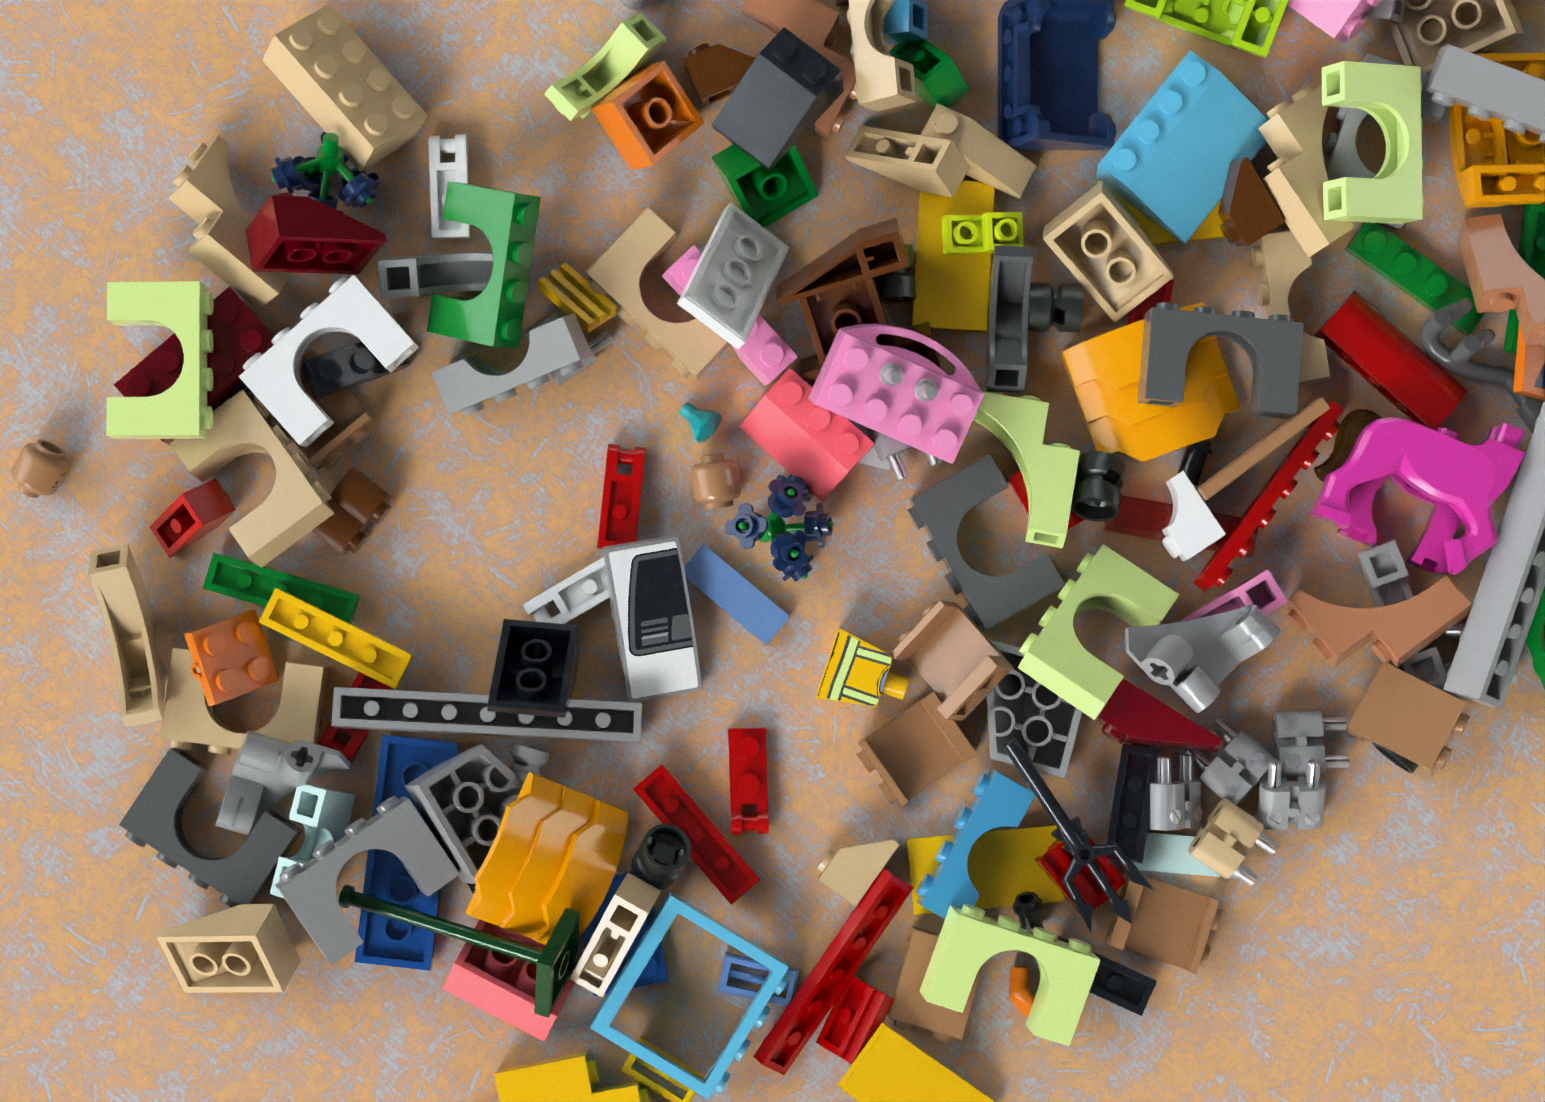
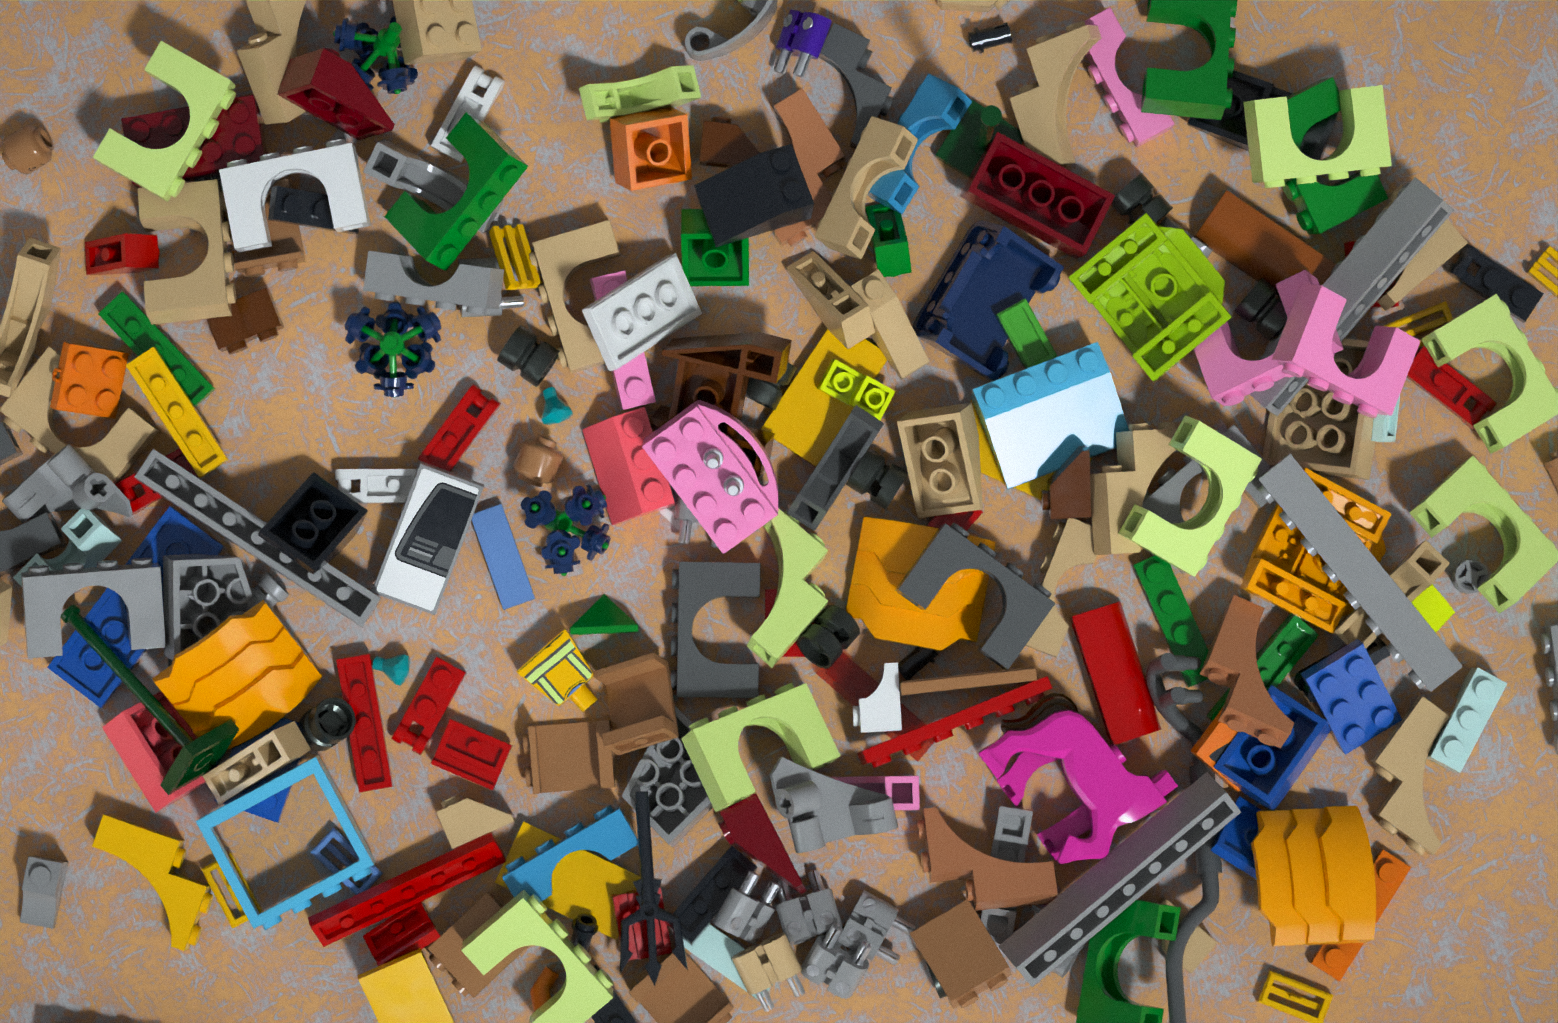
camera: 30 degrees right, 0 degrees up
none -> dark blue plant [345,302,442,398]
none -> teal rock [373,654,410,686]
none -> red plate [431,719,513,790]
none -> pearl dark grey wheel [497,325,560,387]
none -> green slope [570,594,639,635]
none -> bright green tile [995,298,1058,369]

